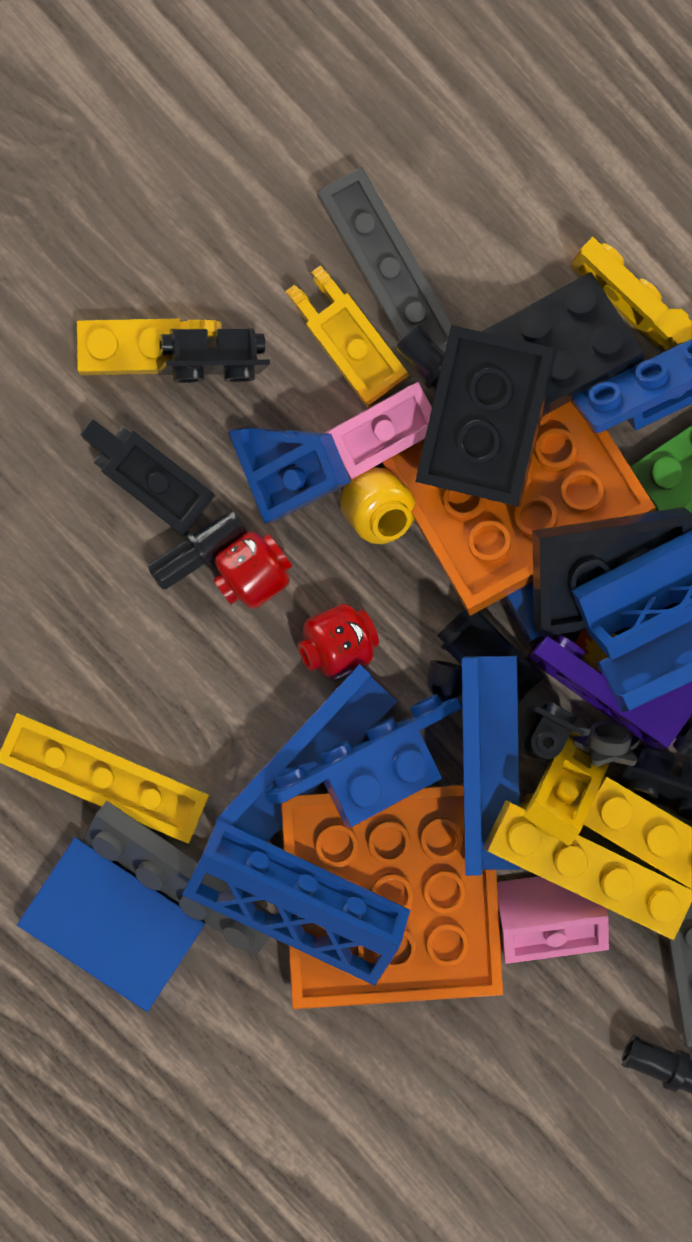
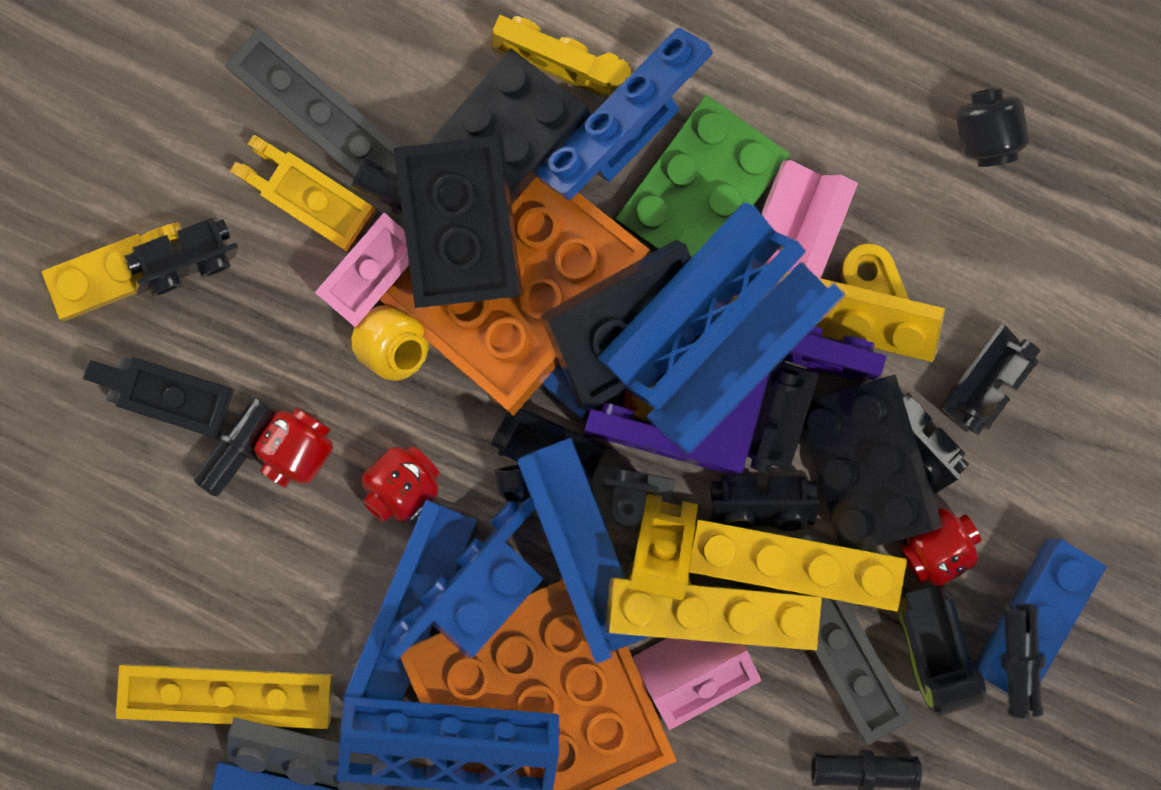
camera: 25 degrees left, 0 degrees up
blue wing [229,427,351,524] -> none
dark grey plate [573,721,640,766] -> none

